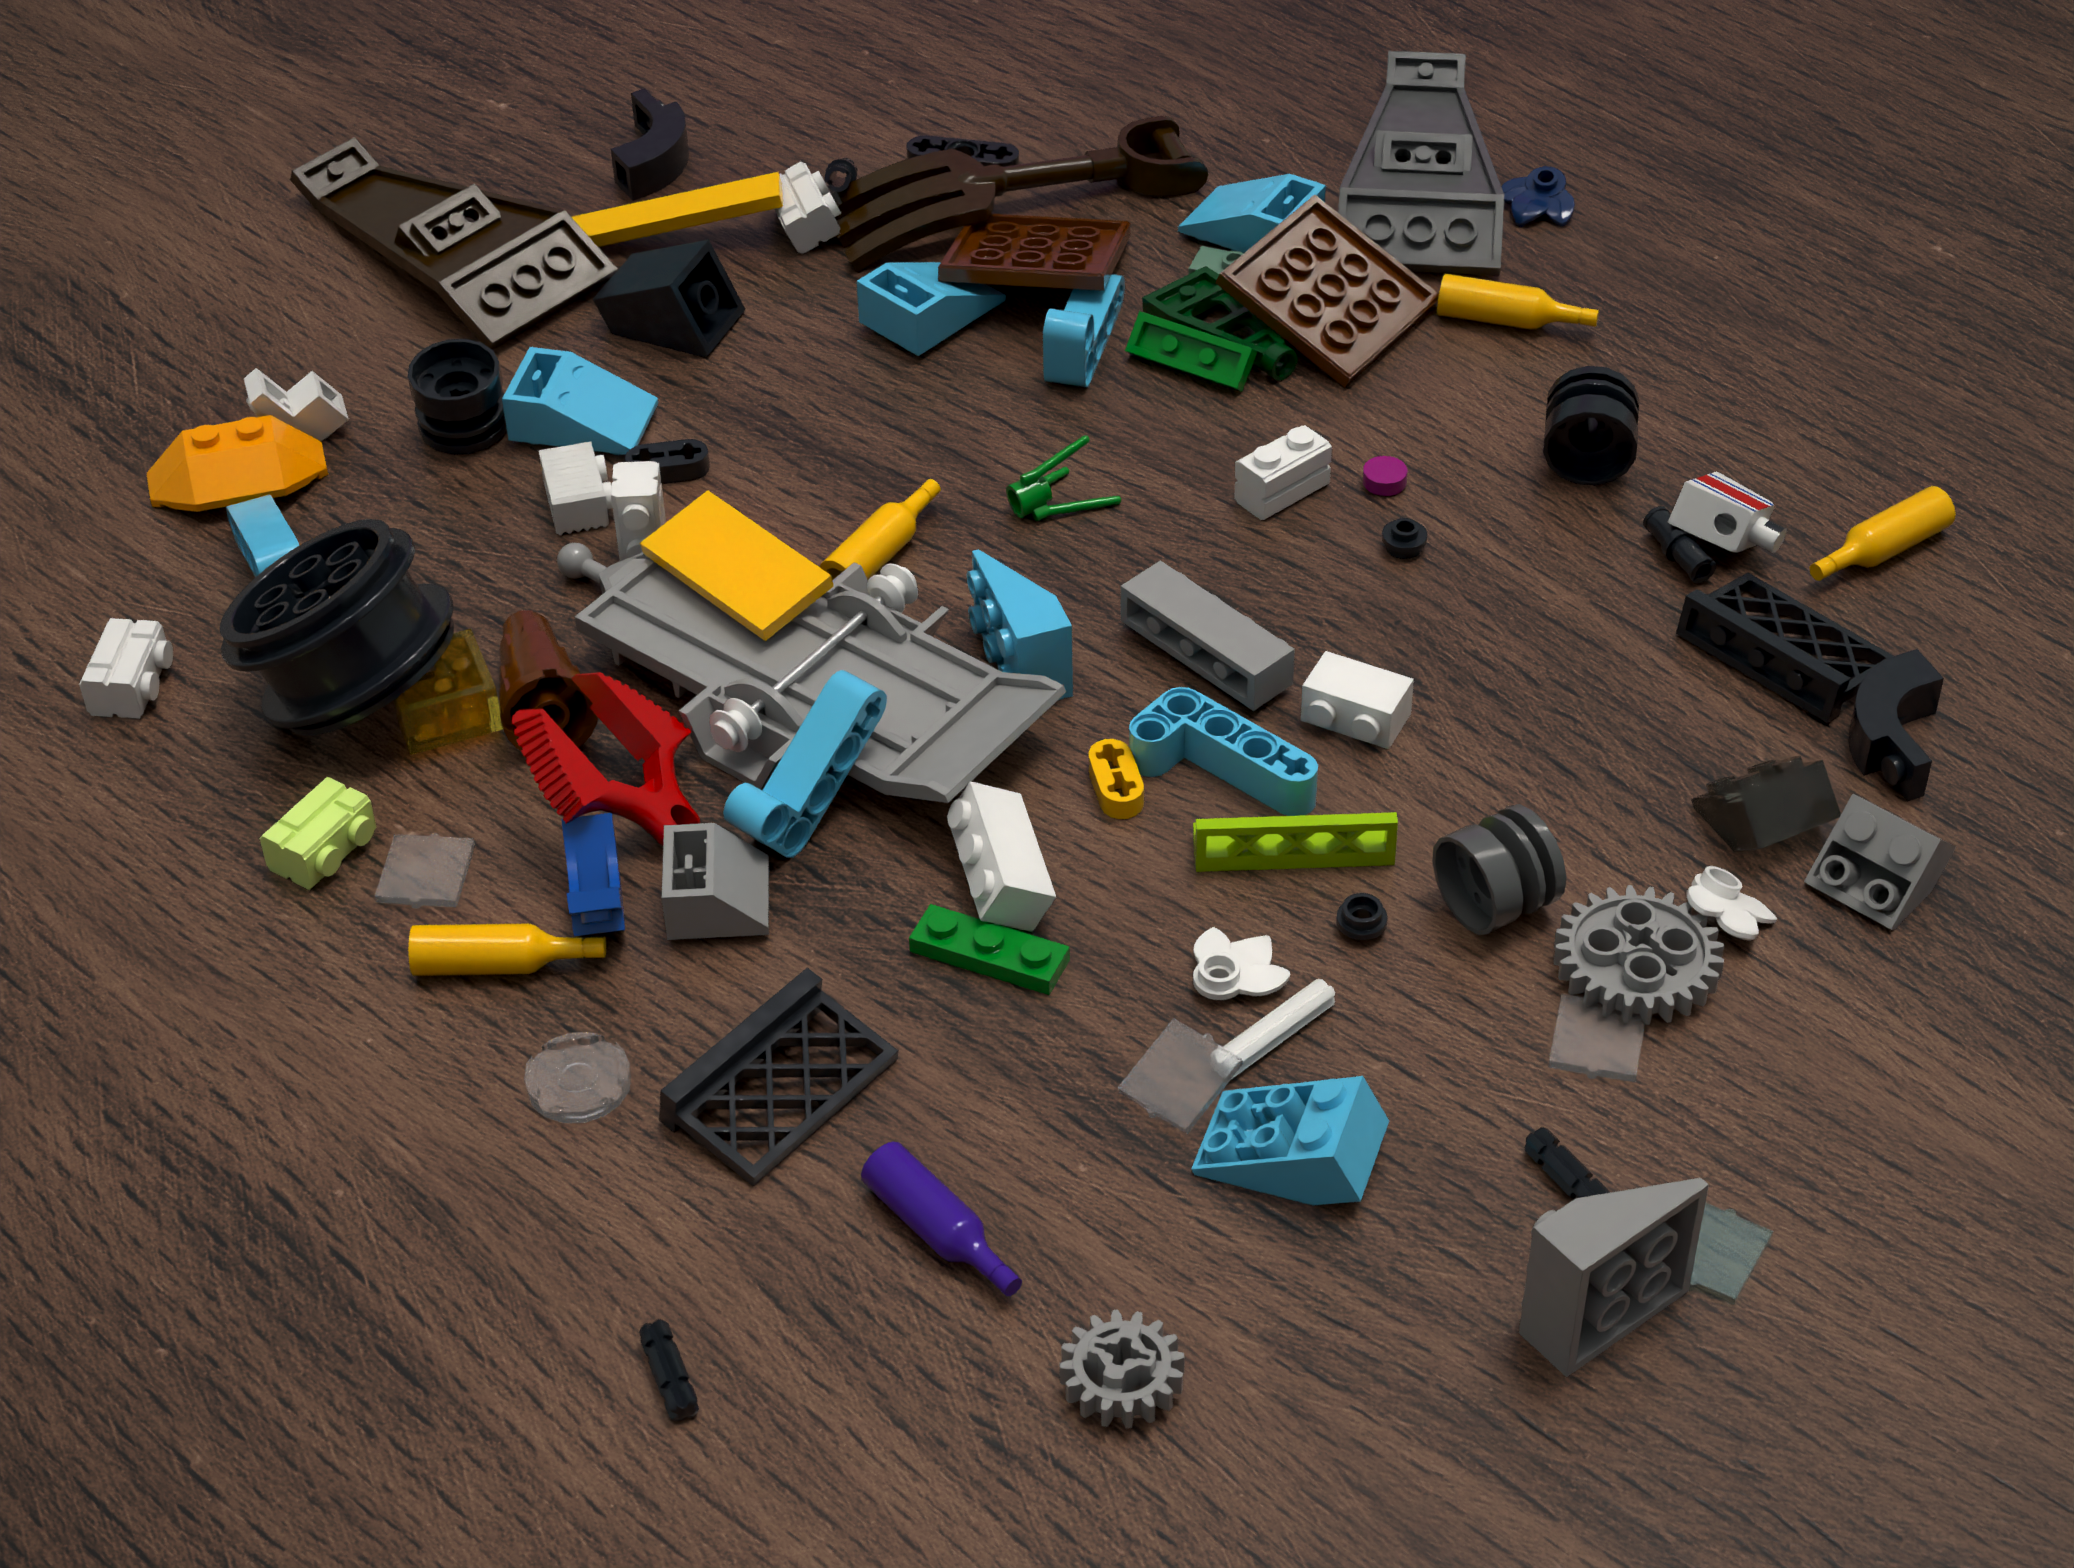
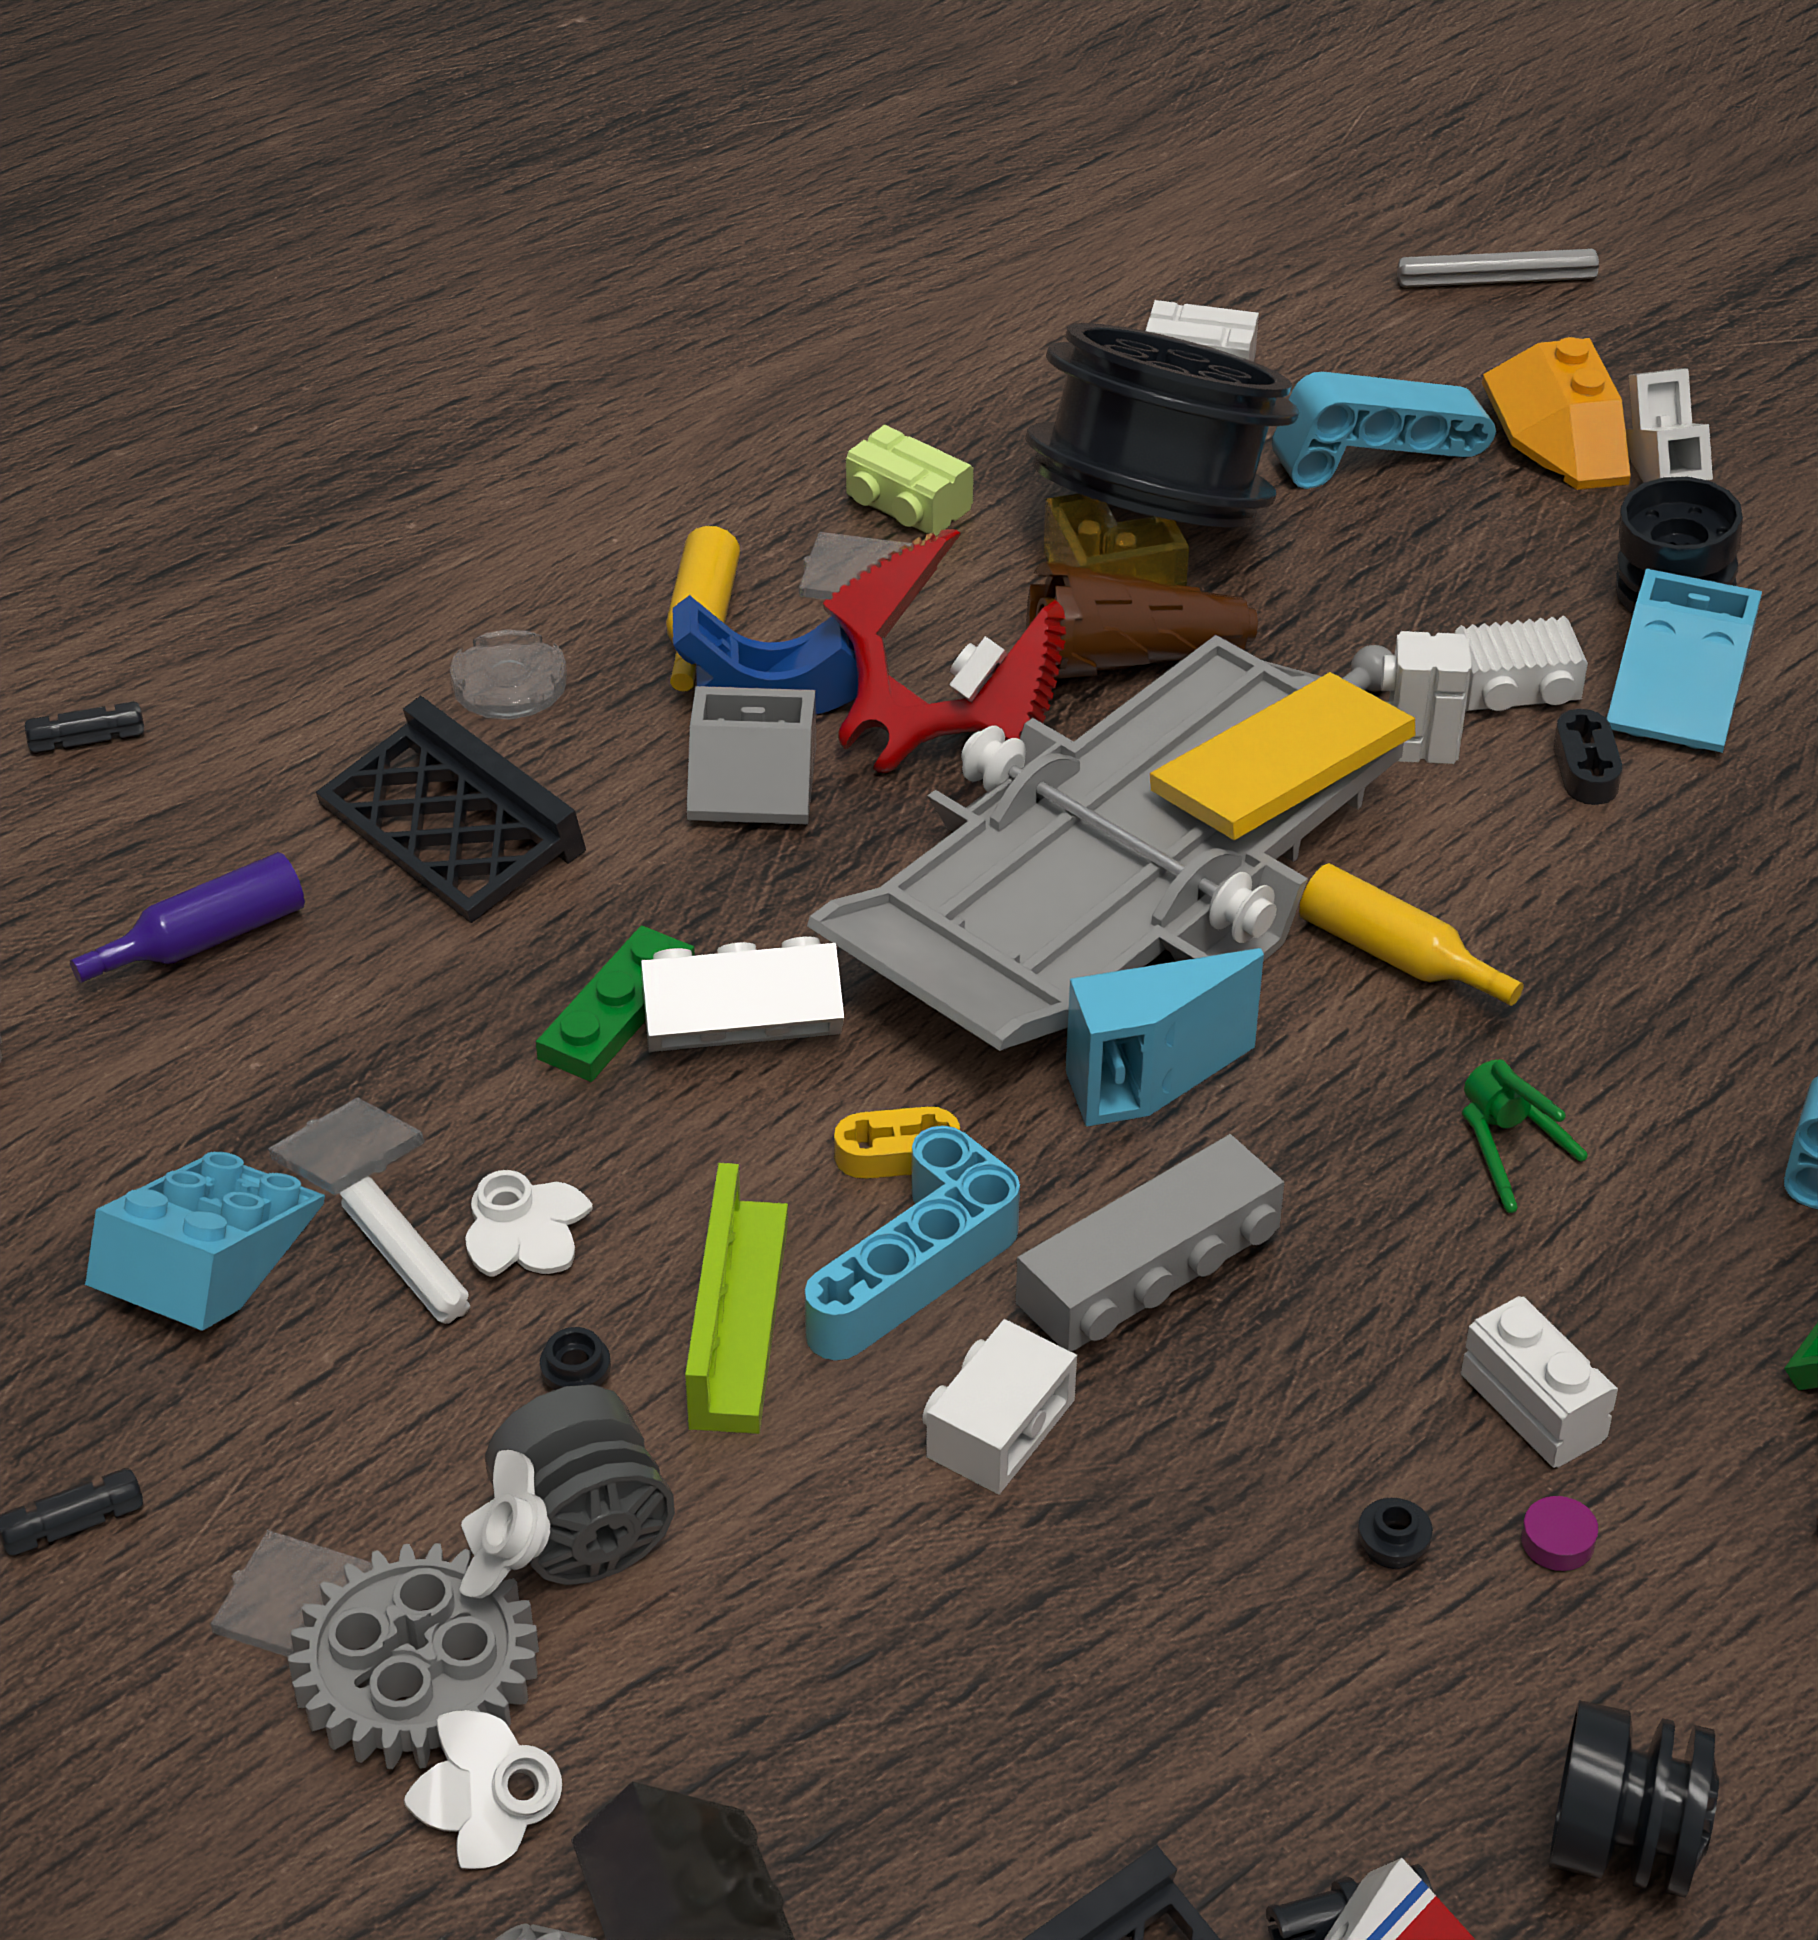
camera: 95 degrees right, 0 degrees up
medium azure beam [723,670,887,858] -> none
none -> white plate [459,1450,550,1599]
none -> white plate [950,636,1007,702]
none -> light grey axle [1397,249,1599,288]

